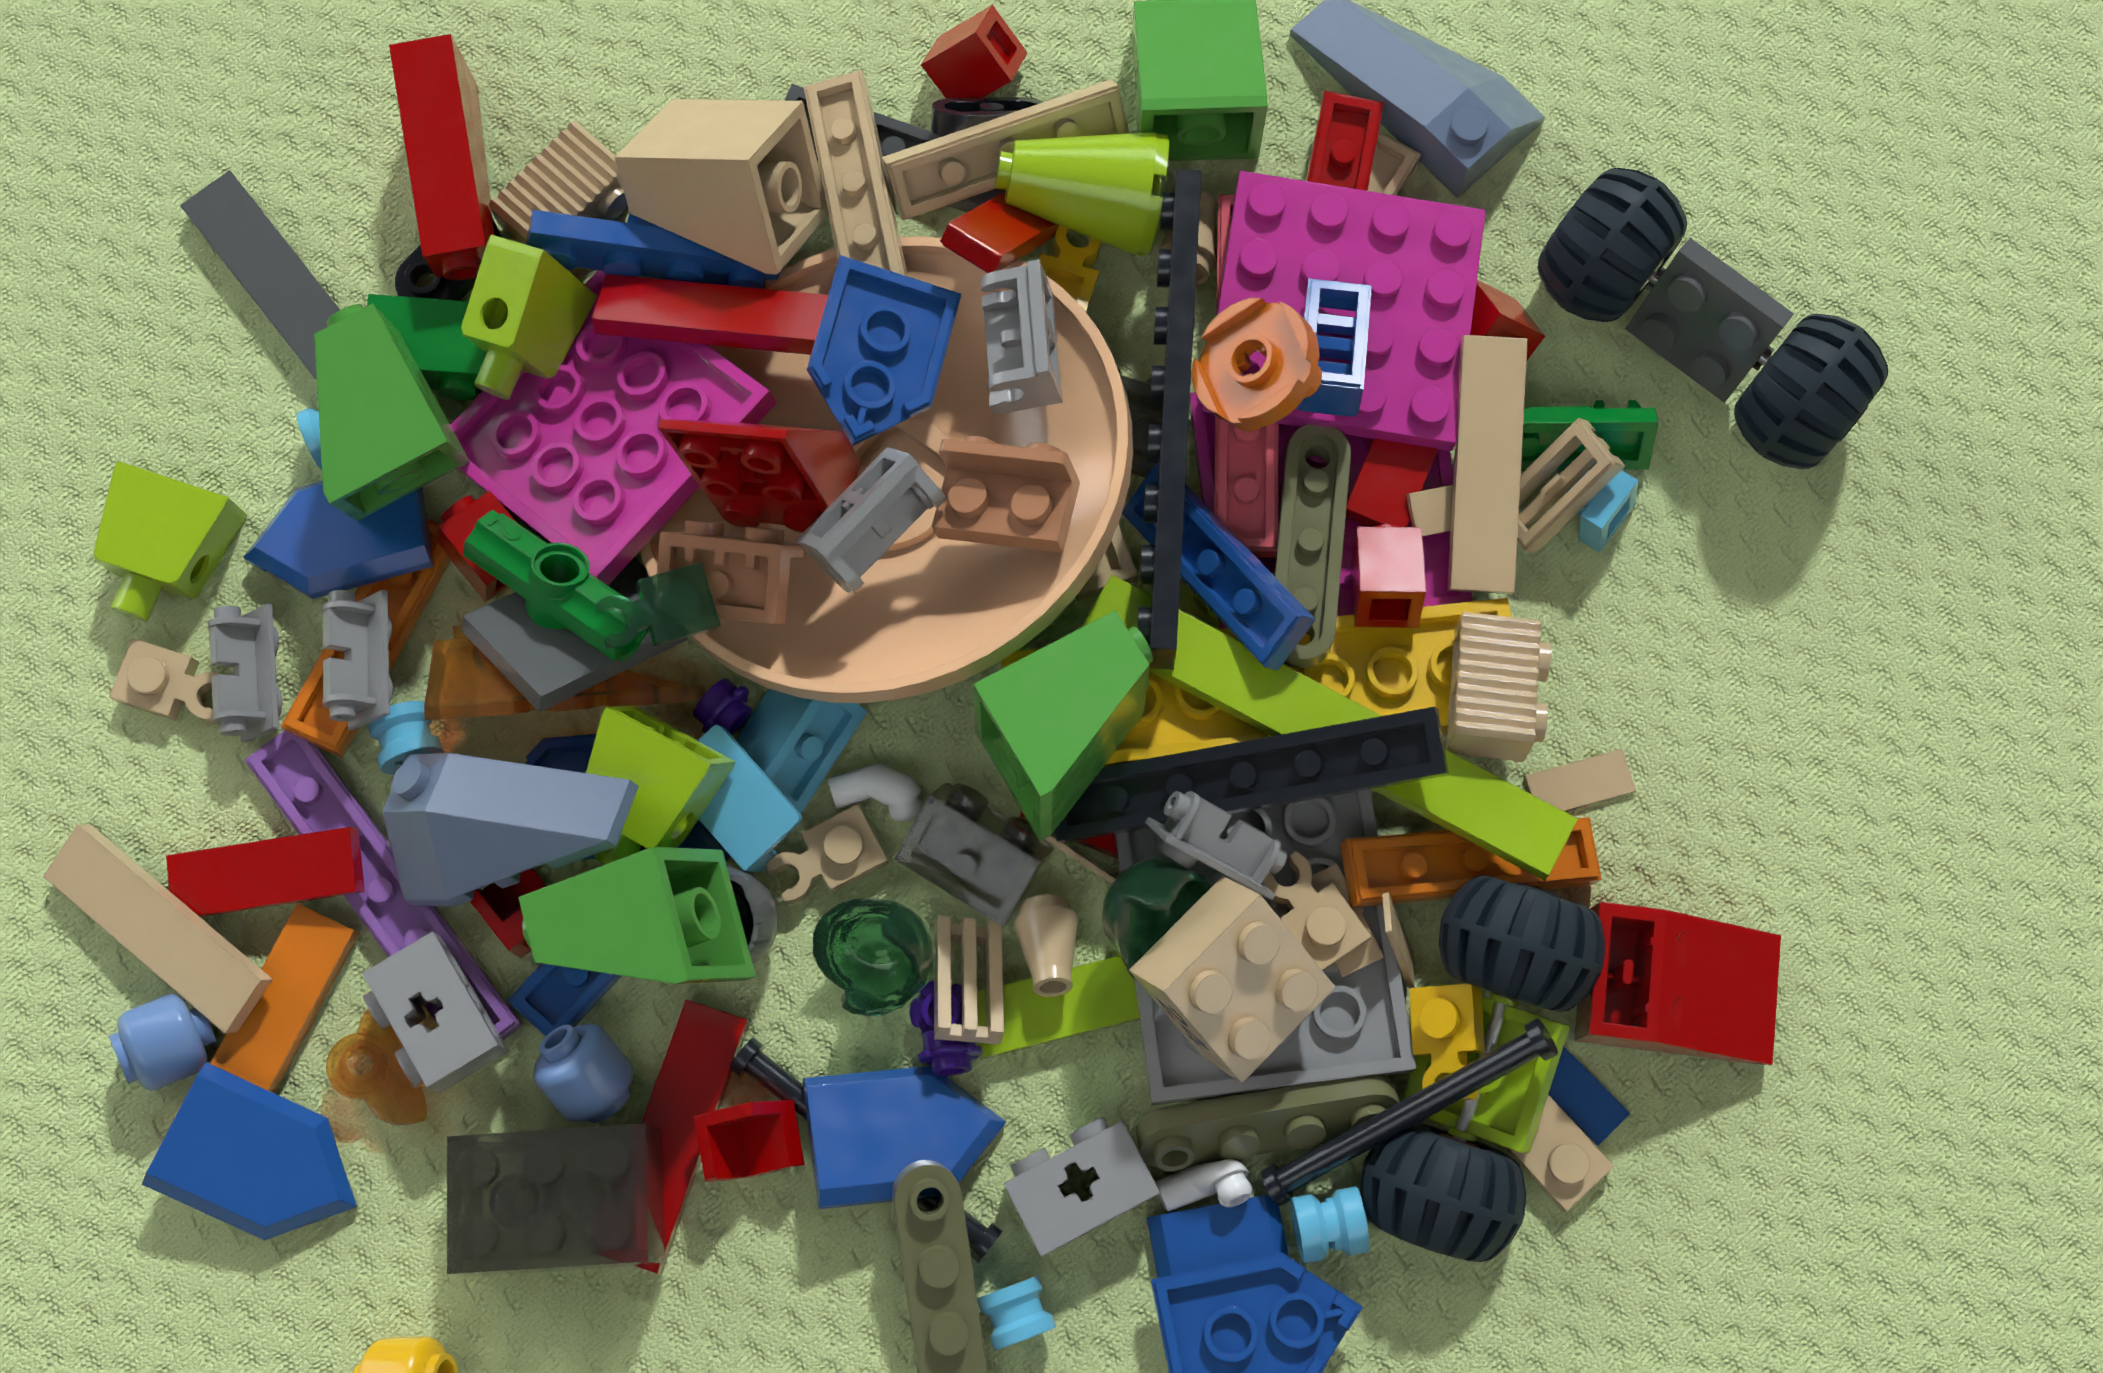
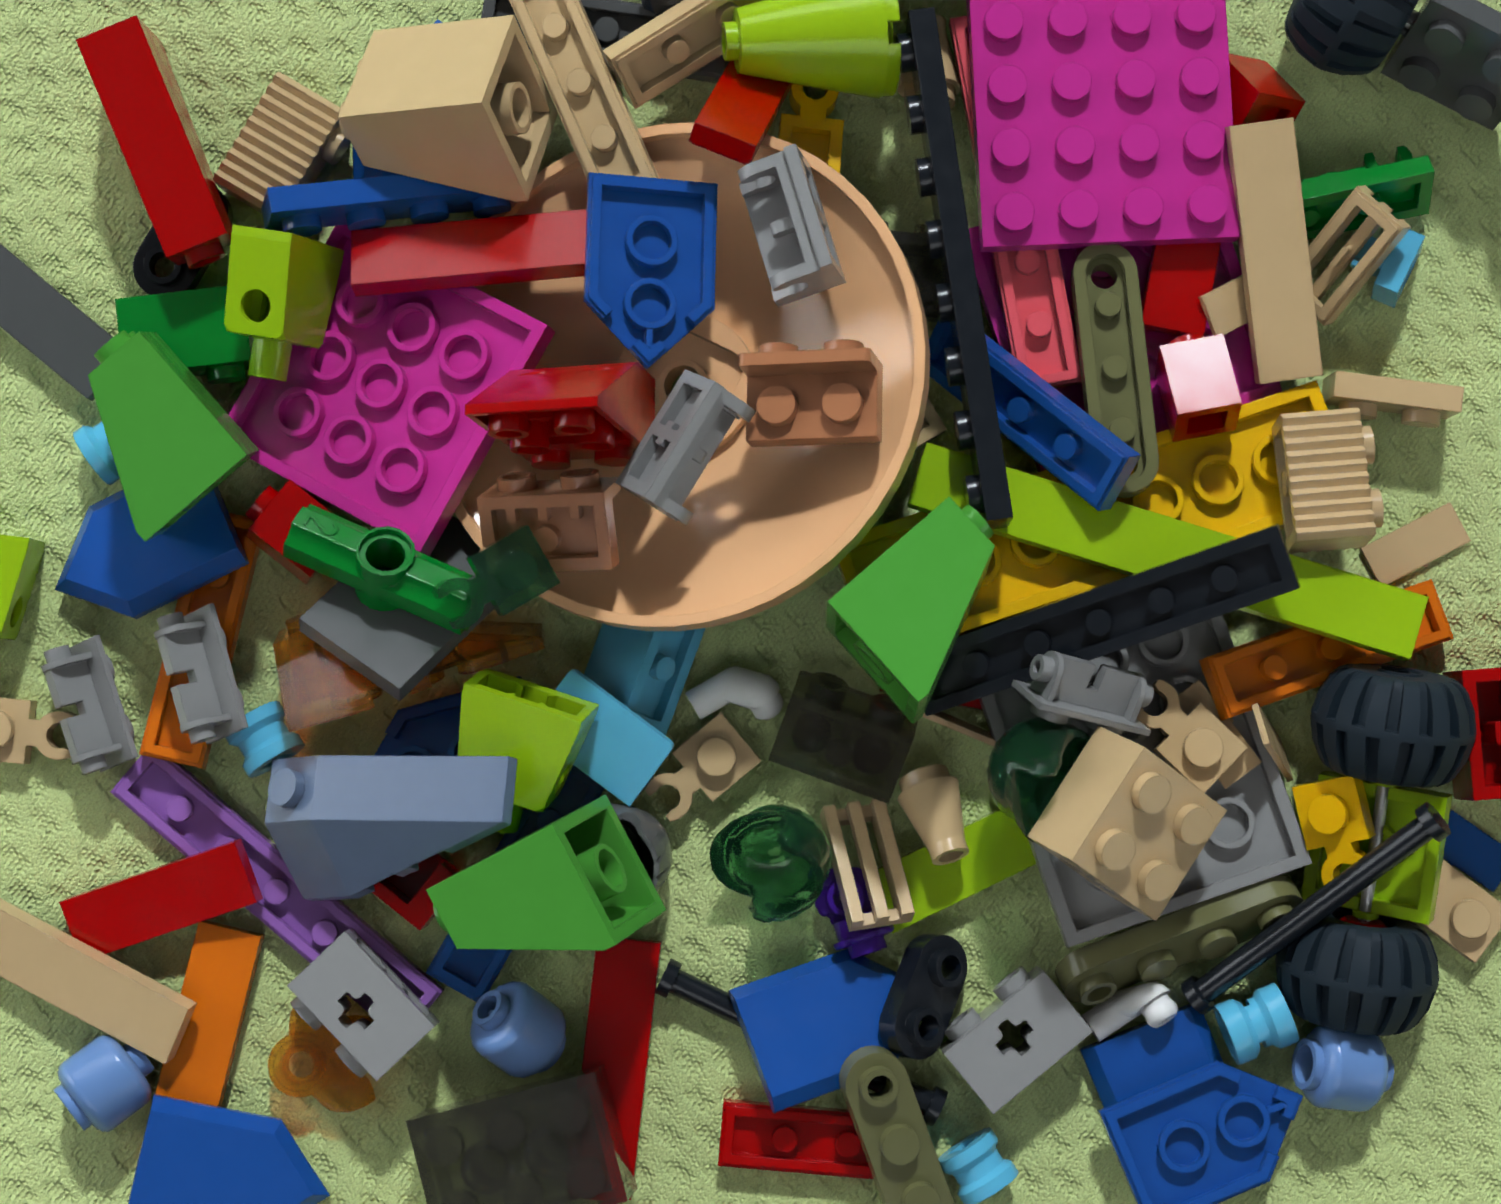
camera: 15 degrees left, 10 degrees up
dark purple plate [693,678,752,735] -> none
red panel [694,1099,805,1182] -> none
orange plate [1191,298,1322,432] -> none
blue slope [1296,278,1372,417] -> none
none -> red tile [718,1099,873,1179]
none -> black plate [879,934,967,1060]
none -> medium blue head [1292,1026,1394,1112]
none -> tan plate [1322,371,1464,428]

